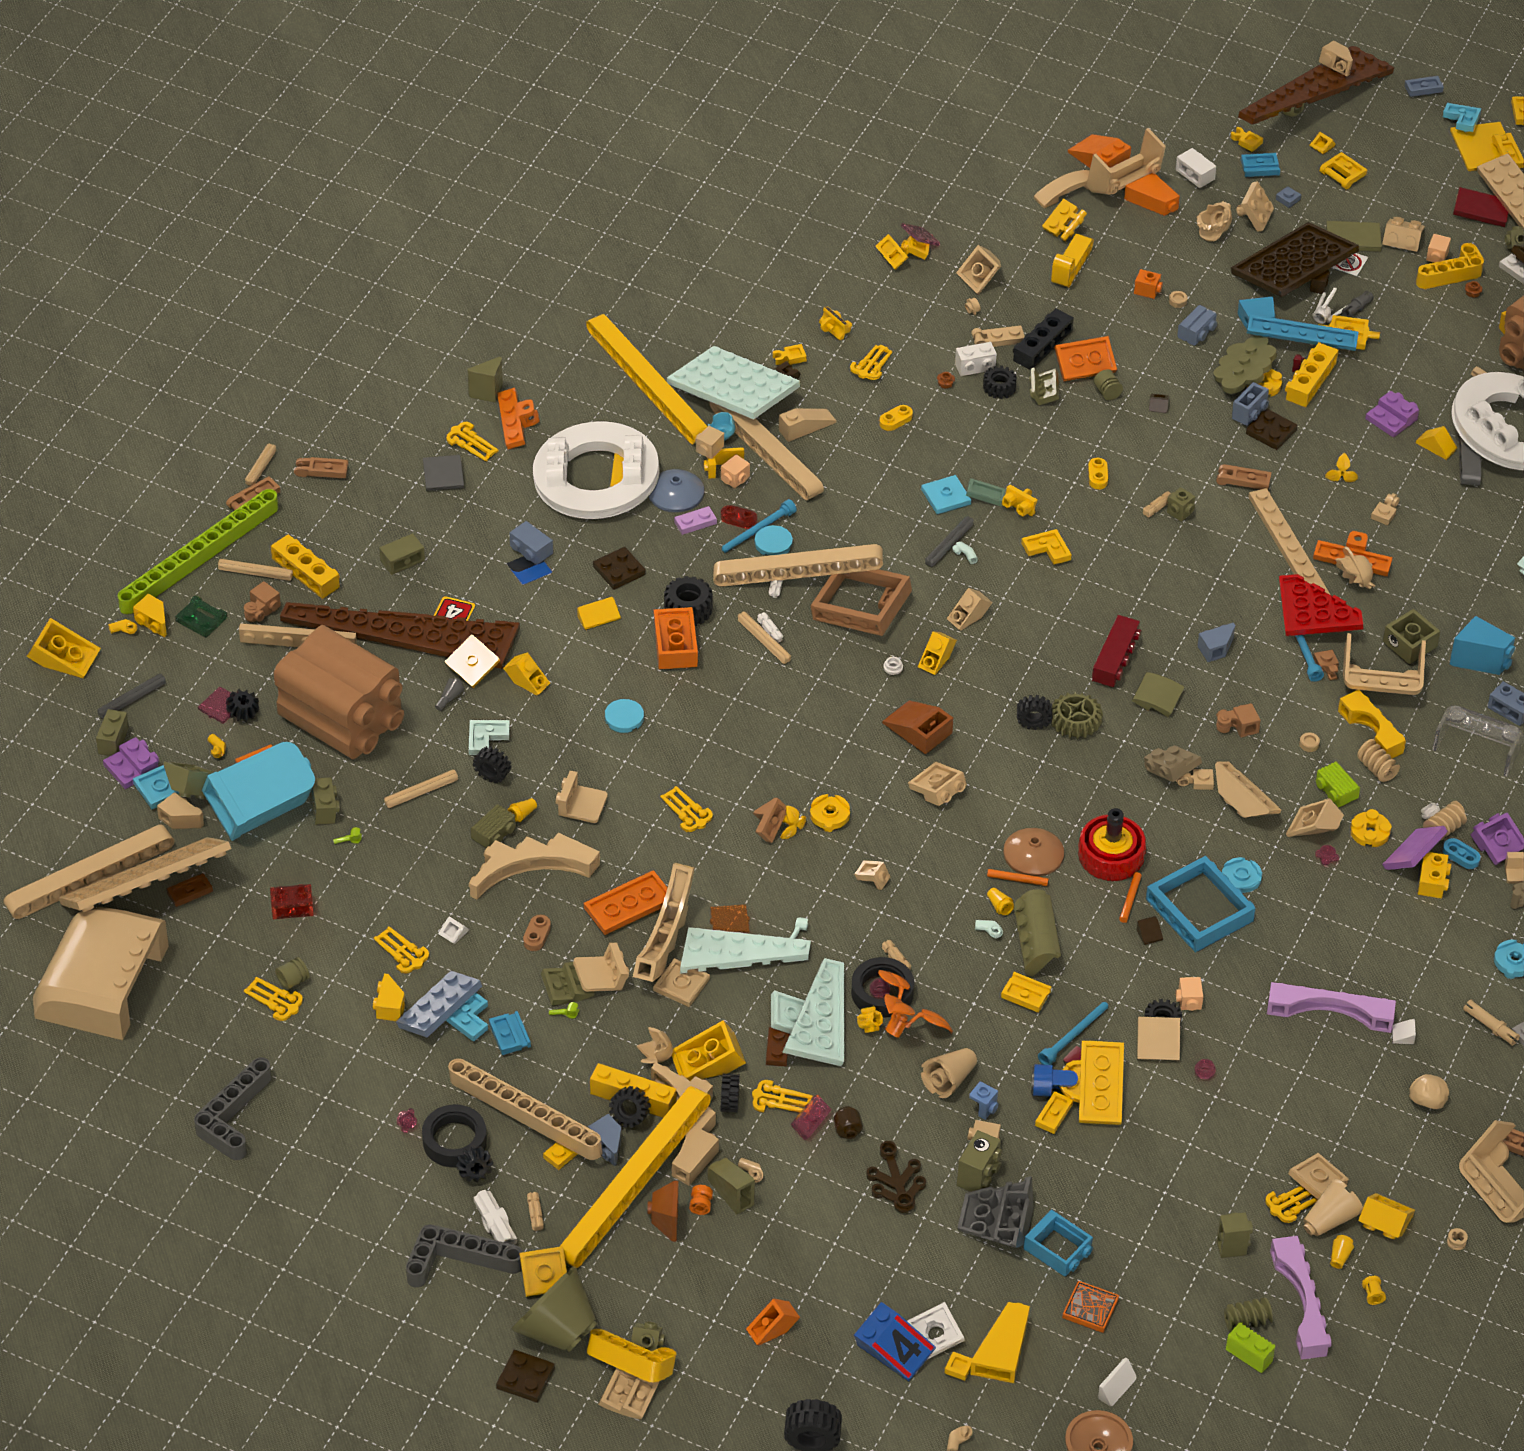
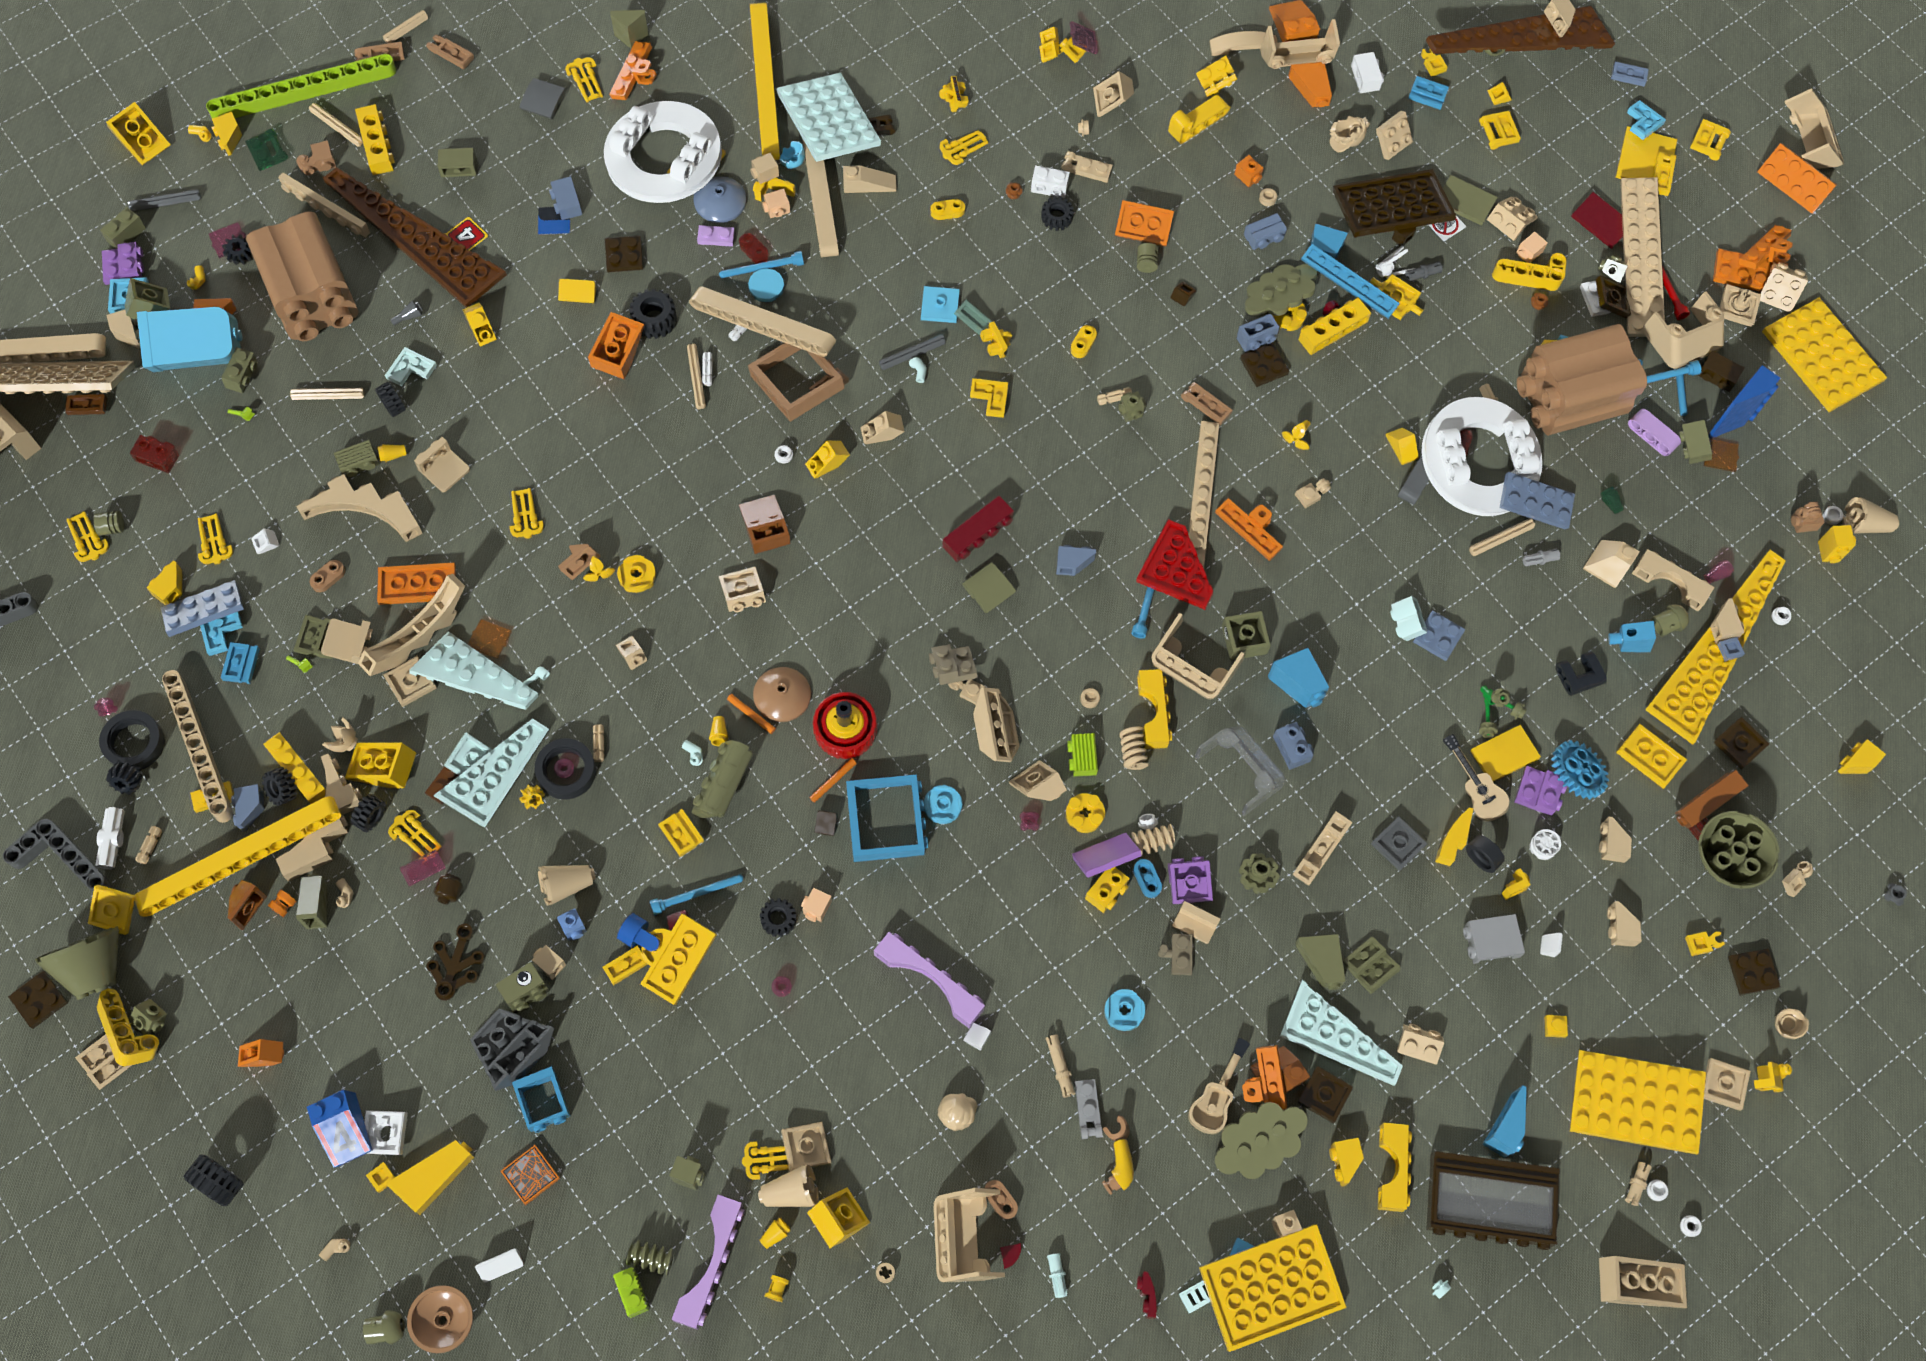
camera: 25 degrees right, 20 degrees up
plate [445,635,500,688] -> none
medium azure tile [605,699,644,733] -> none
yellow plate [772,344,807,365] -> none
orange plant [878,970,953,1037] -> none
black brick [1013,308,1074,370] -> none
black tyre [1017,695,1052,730] -> none
olive bracket [1029,367,1059,405] -> none
olive gear [1051,692,1103,740] -> none
tan tile [1137,1017,1180,1060] -> none
medium nougat brick [1216,703,1261,737] -> none
sand blue plate [1276,186,1301,208] -> none
medium nougat plate [1313,650,1339,680] -> none
tan hair [1336,546,1375,589] -> none
medium lavender plate [1365,391,1419,438] -> none

